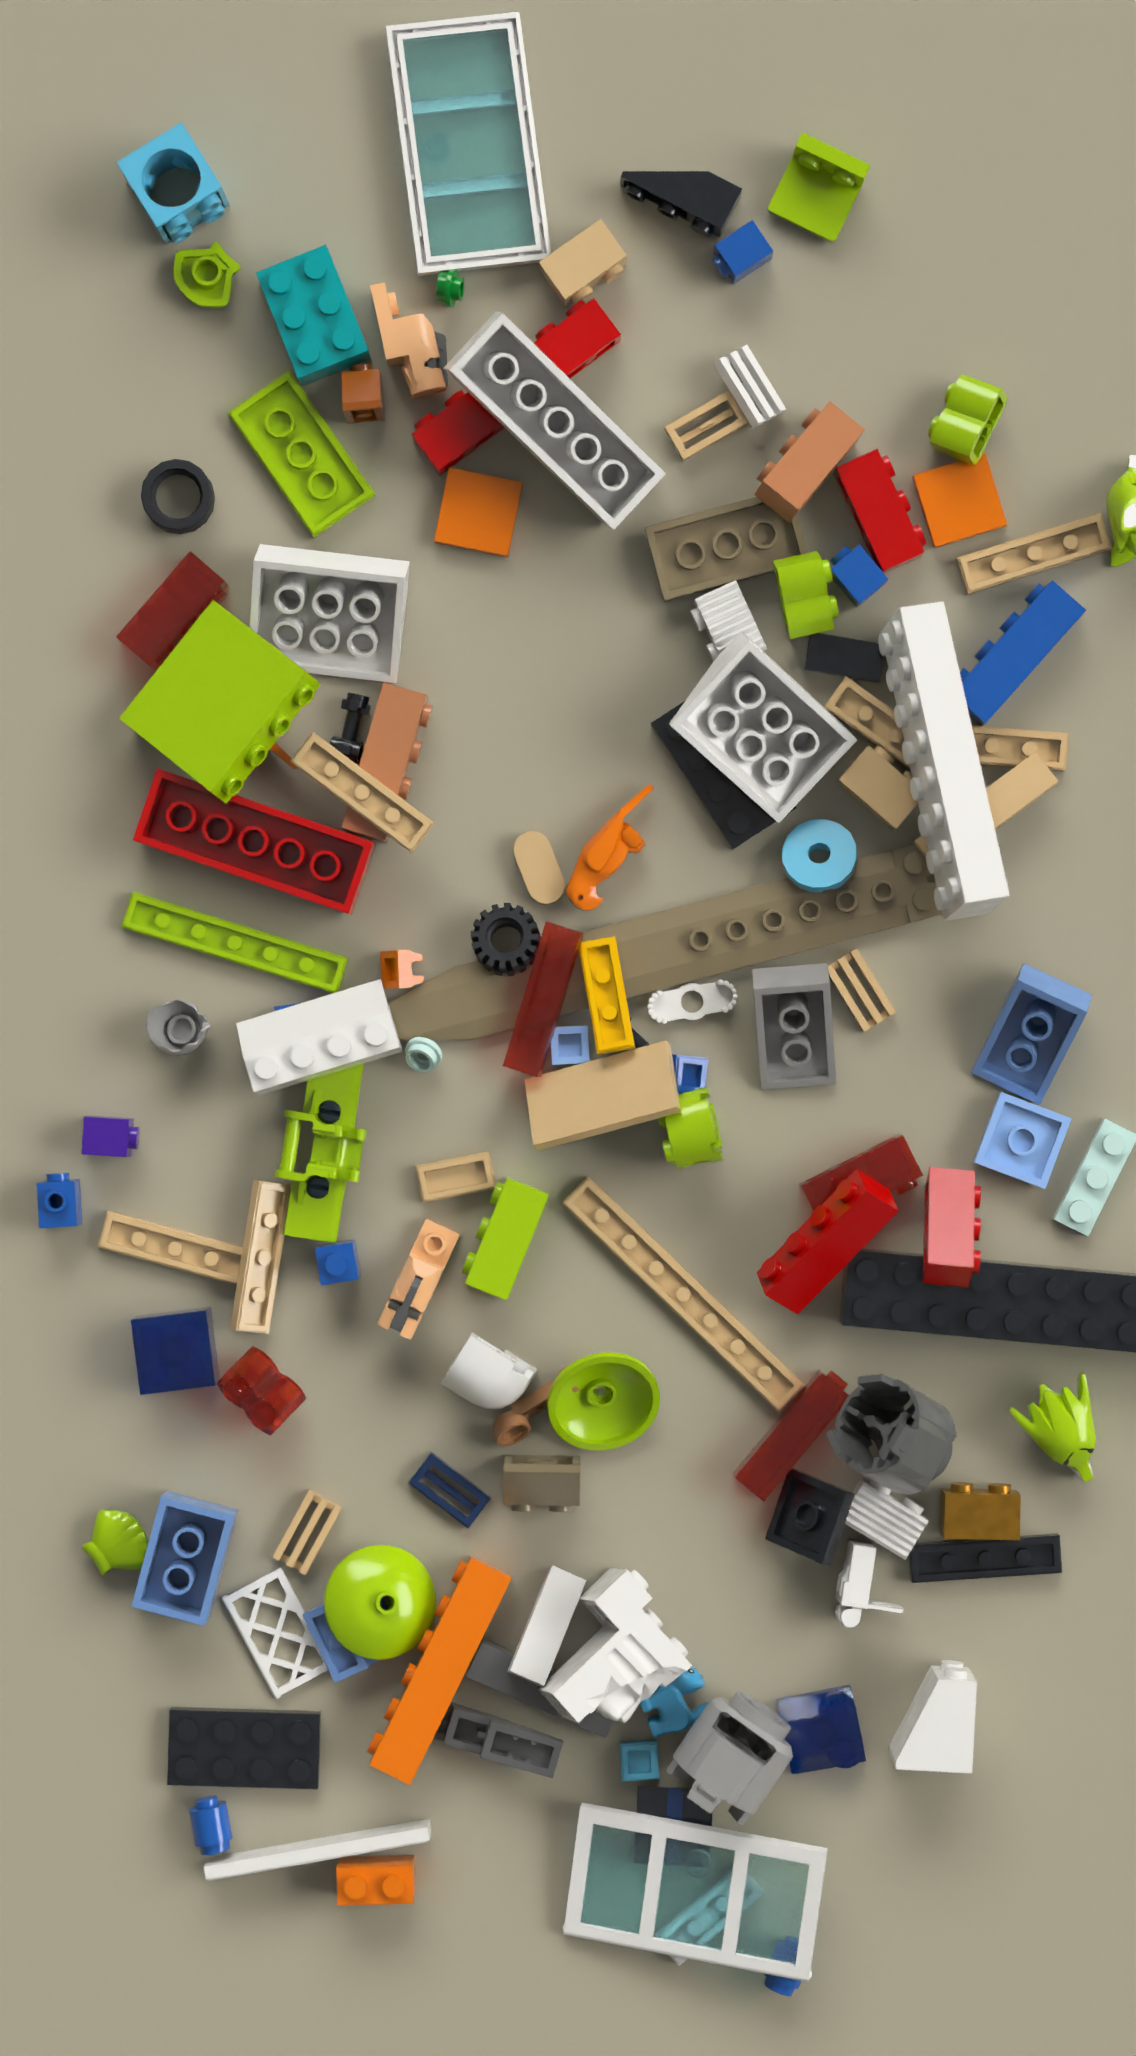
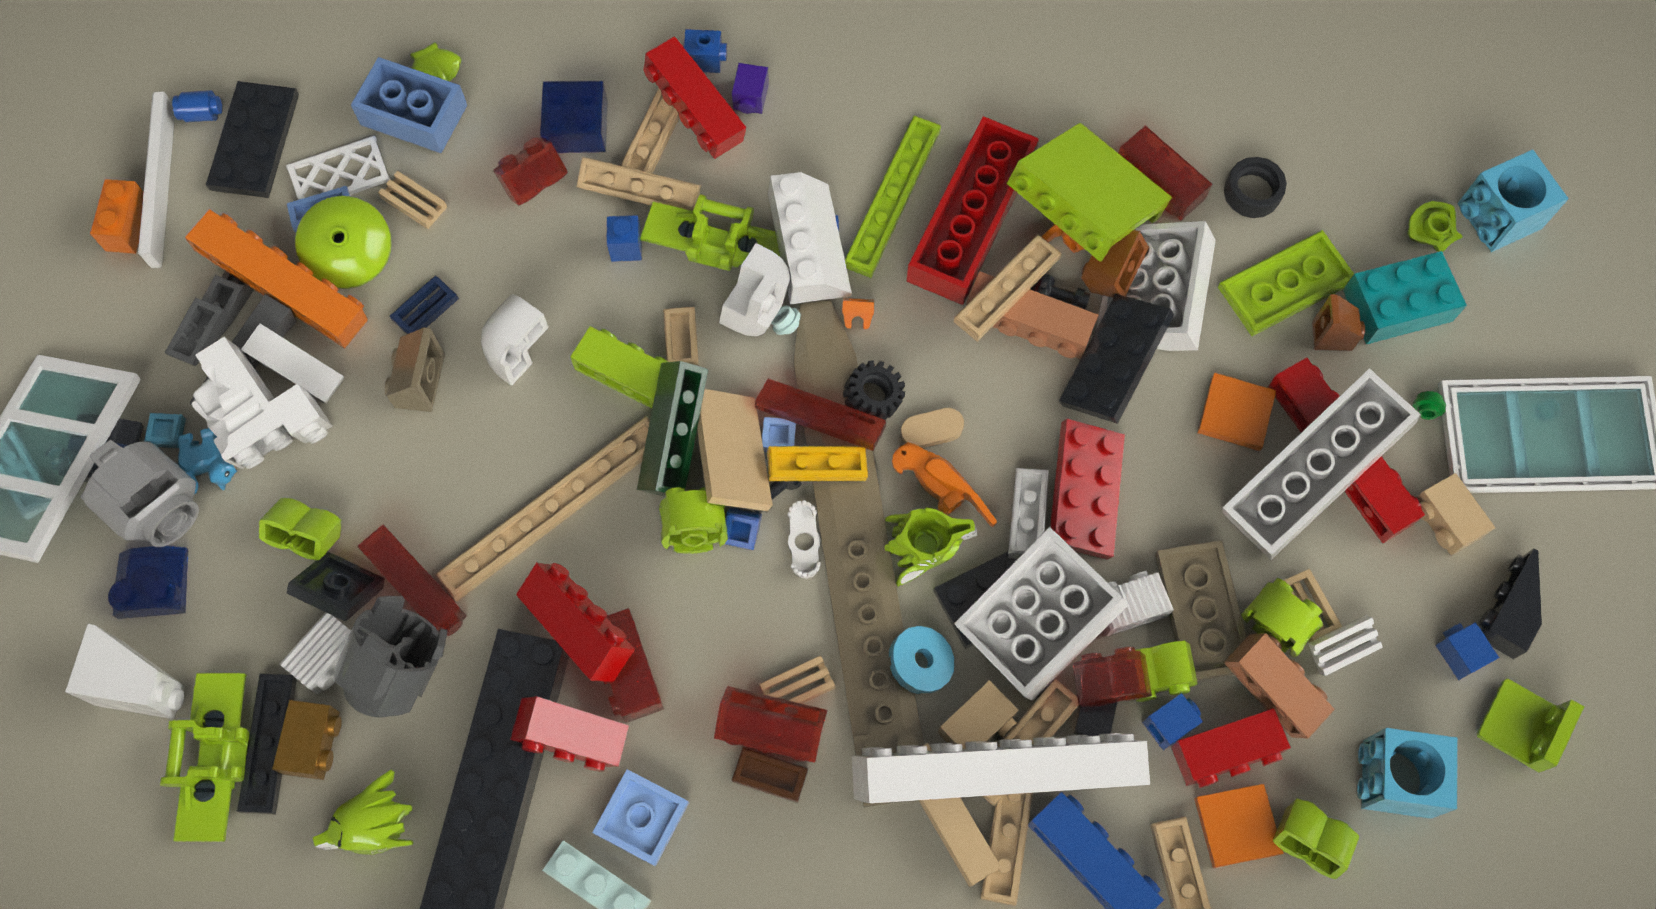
camera: 90 degrees right, 20 degrees down
light grey hair [146,1000,211,1056] -> none
light nougat plate [370,282,448,398] -> none
light nougat plate [377,1218,460,1339] -> none
medium nougat piece [492,1366,579,1447] -> none
lime dish [547,1352,660,1451] -> none
light grey slope [752,963,836,1090] -> none
white piece [835,1539,903,1628] -> none
medium blue slope [971,963,1092,1105] -> none
none -> lime piece [160,673,249,842]
none -> lime brick [259,498,341,560]
none -> dark green brick [636,361,708,497]
none -> red brick [643,36,747,159]
none -> clear red brick [714,686,828,763]
none -> white brick [719,243,790,336]
none -> reddish brown tile [732,747,808,803]
none -> lime piece [884,508,978,587]
none -> white tile [1008,468,1049,559]
none -> plate [1050,419,1125,560]
none -> black plate [1059,294,1174,424]
none -> clear red brick [1073,647,1152,707]
none -> dark orange slope [1081,230,1149,298]
none -> lime brick [1241,578,1323,658]
none -> medium azure brick [1357,728,1457,819]

